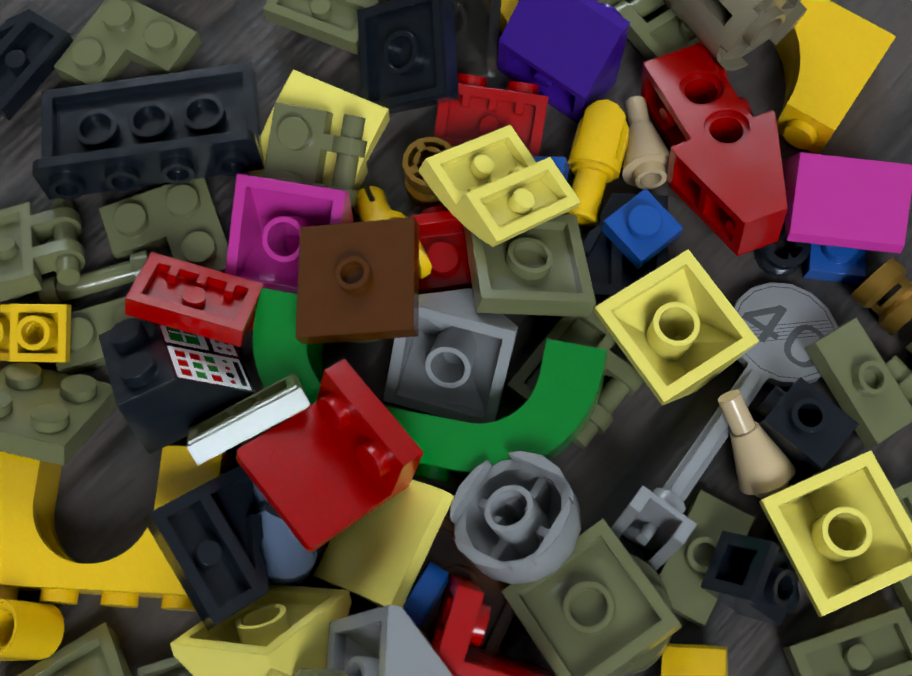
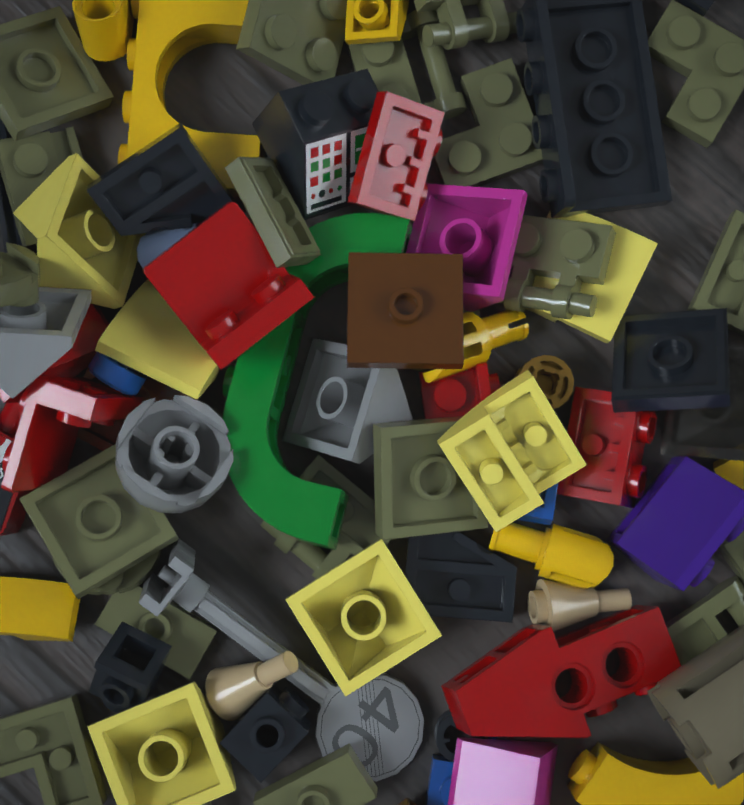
camera: 90 degrees right, 15 degrees up
blue plate [601,188,683,269] -> none

